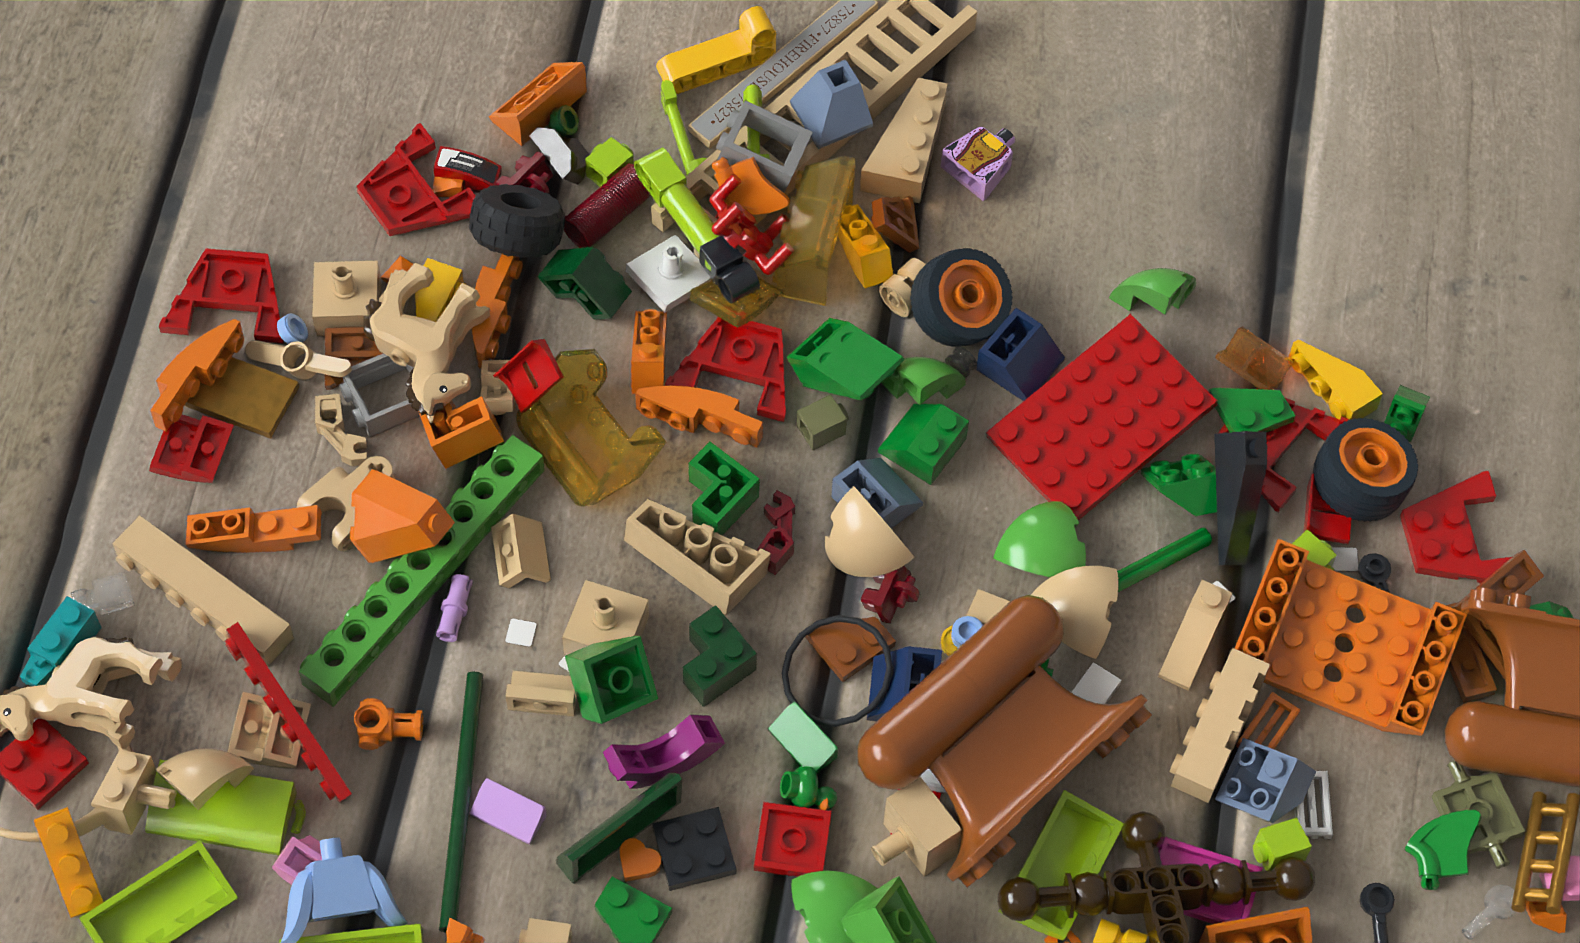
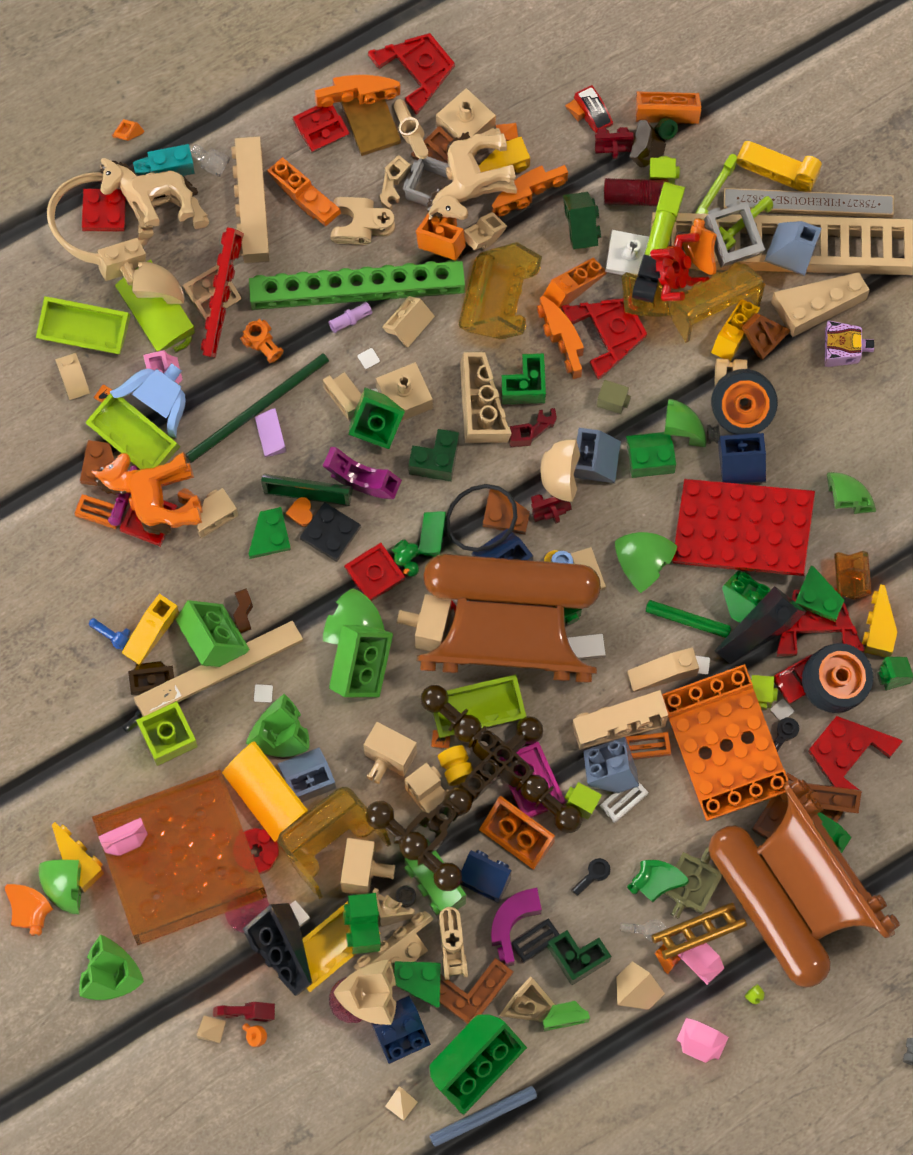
camera: 50 degrees right, 10 degrees up
light orange plate [34,807,104,918] -> none
light blue tile [277,313,308,344] -> none
orange slope [350,469,455,563] -> none
red wing [356,123,476,236] -> none
black tyre [469,184,565,258] -> none
red piece [493,339,564,412] -> none
green slope [787,318,904,401] -> none
tan brick [1031,566,1118,659] -> none

